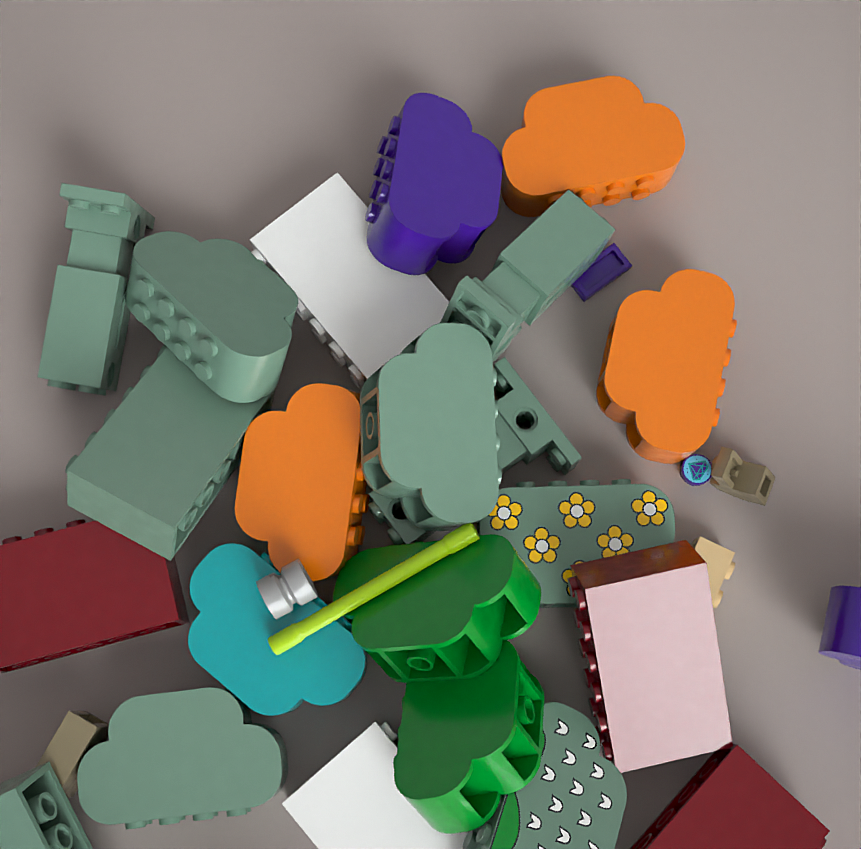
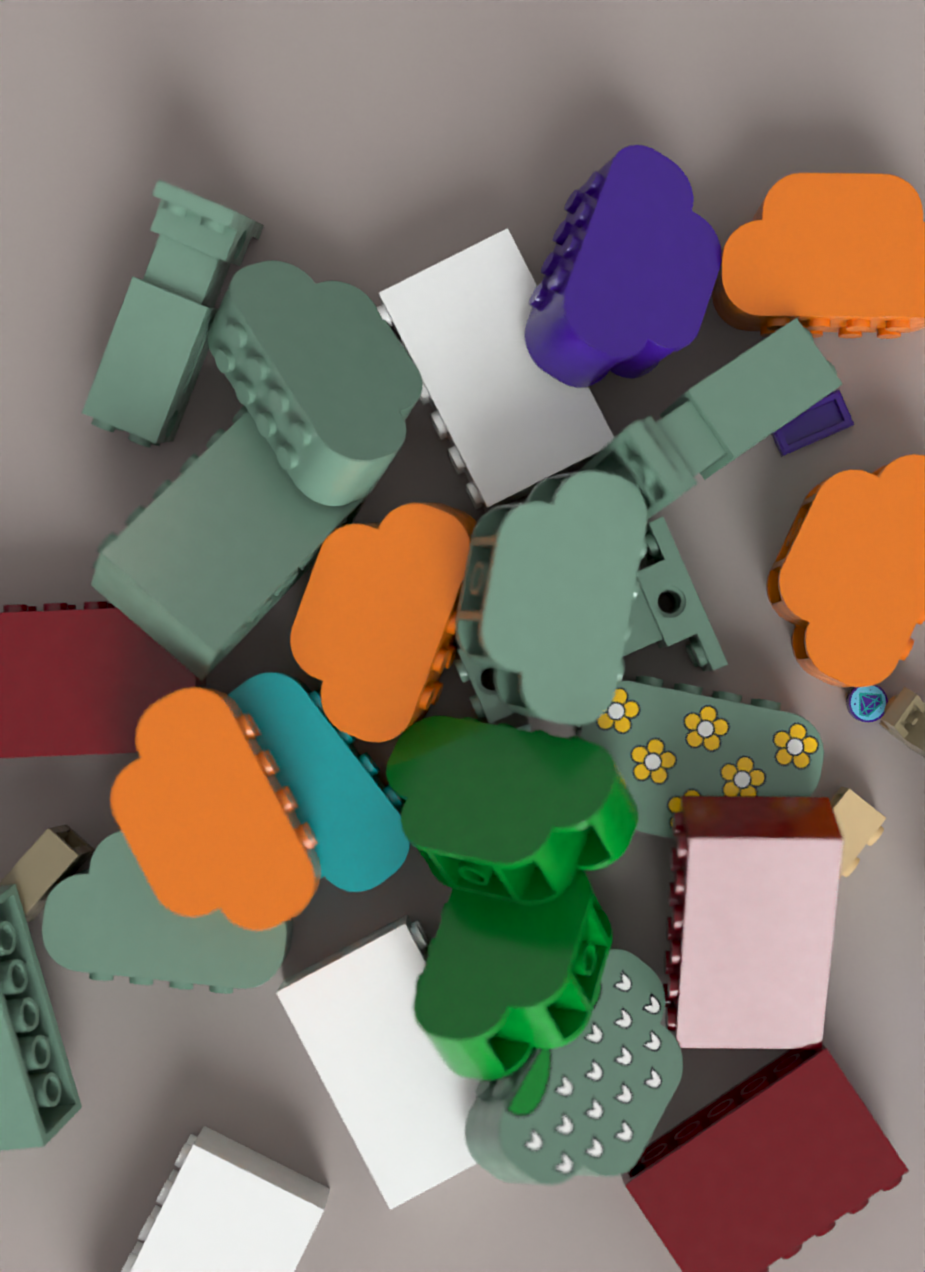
camera: 15 degrees right, 10 degrees up
light grey wheel [256,559,318,619] -> none
lime piece [268,523,480,655] -> none
none -> orange brick [111,688,321,931]

